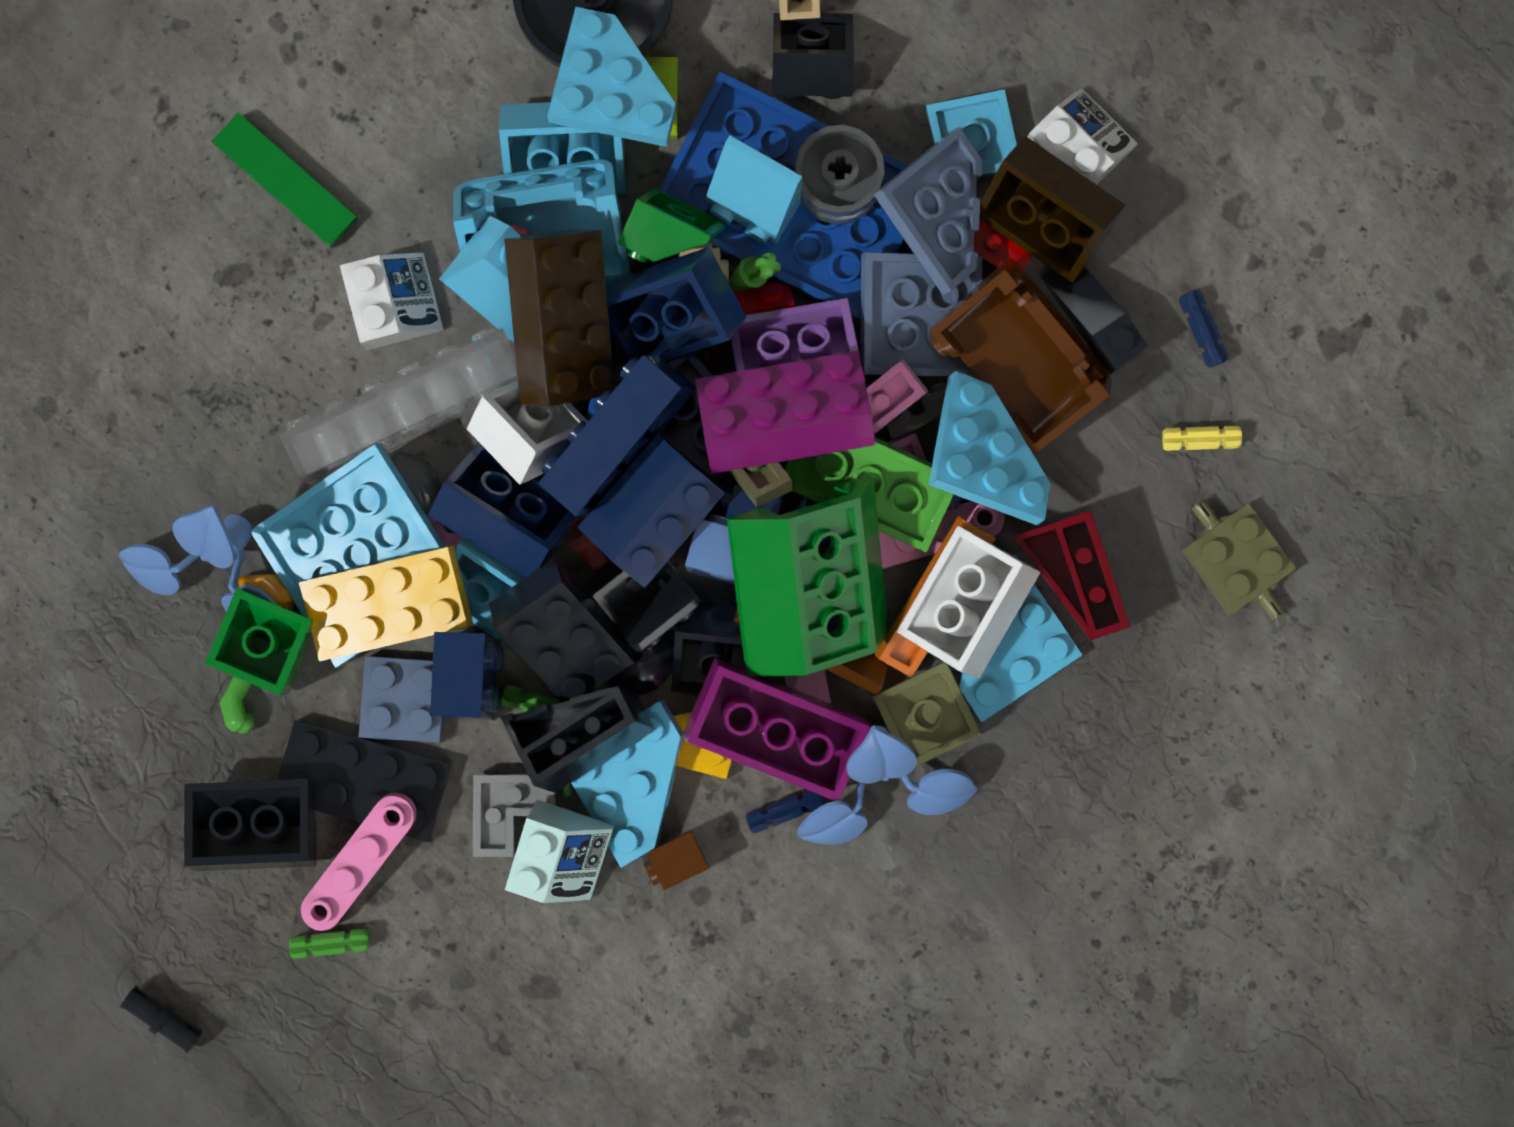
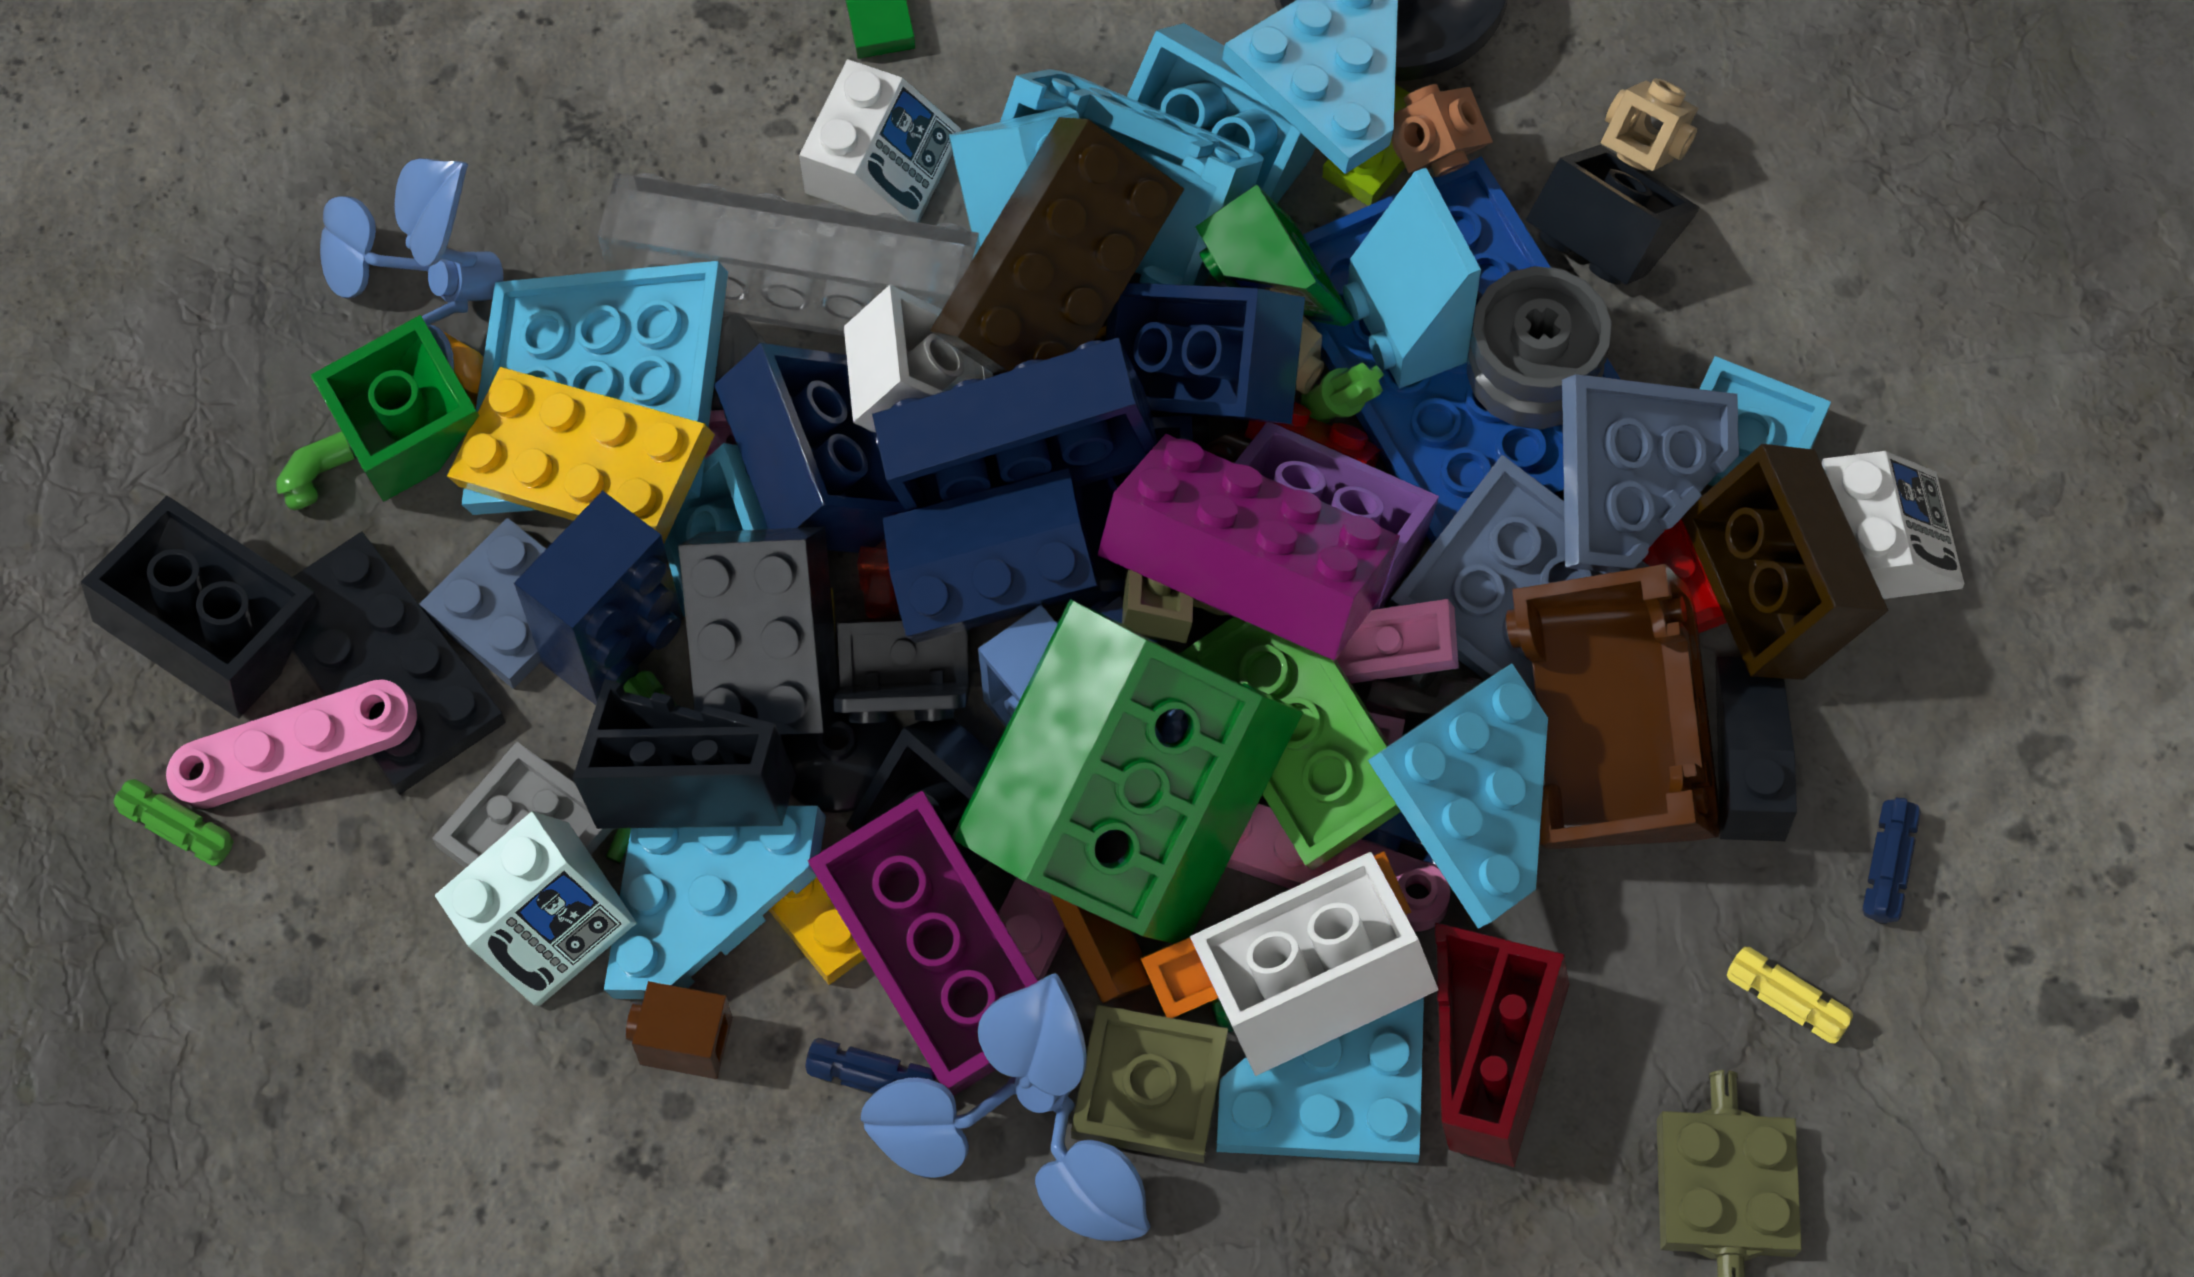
camera: 35 degrees right, 20 degrees down
none -> nougat brick [1392,84,1493,177]

